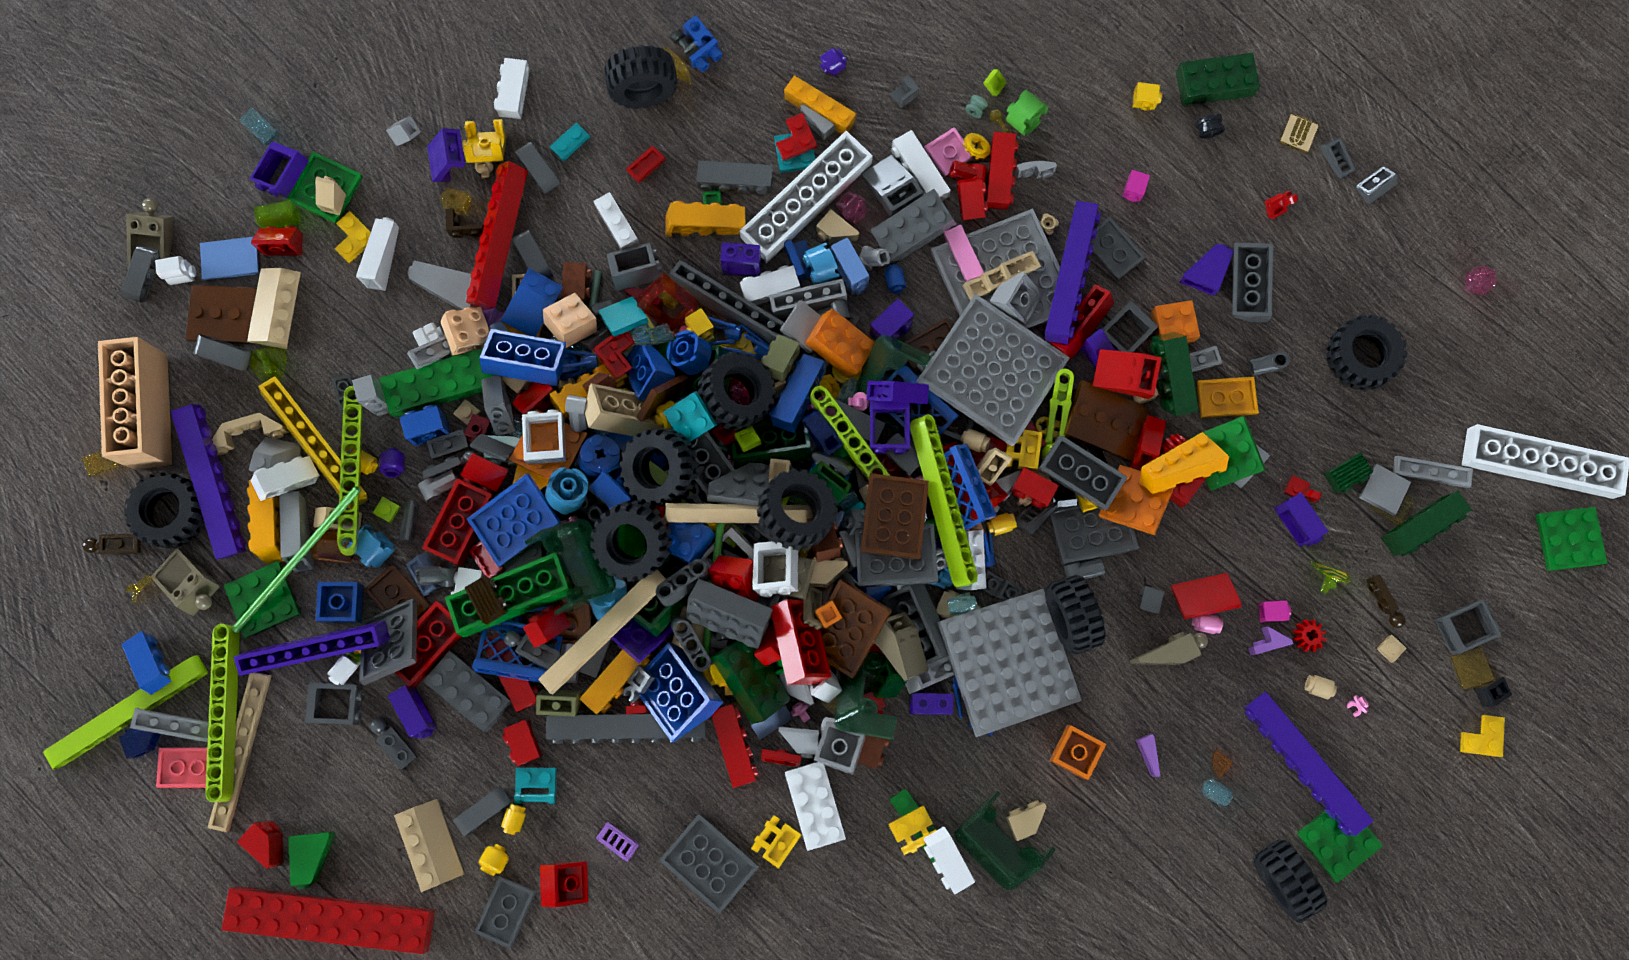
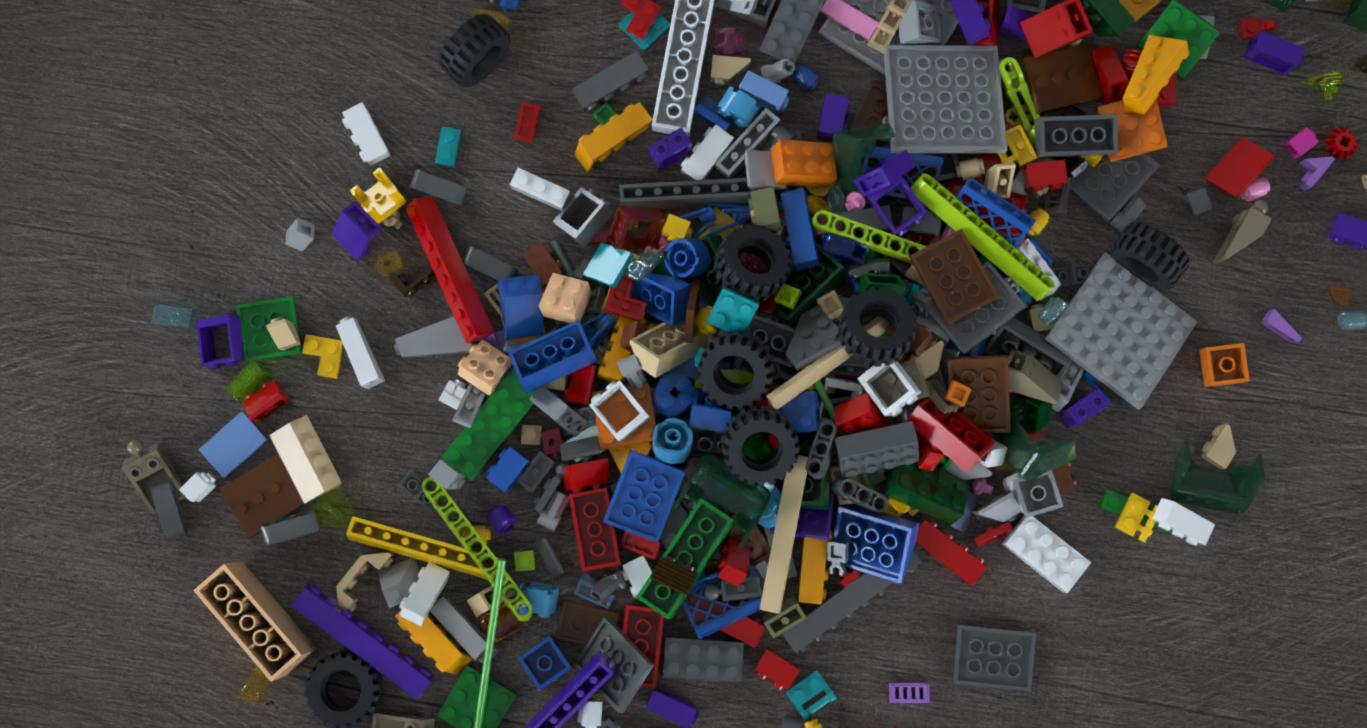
camera: 30 degrees left, 5 degrees up
yellow plate [751,815,802,869] -> none

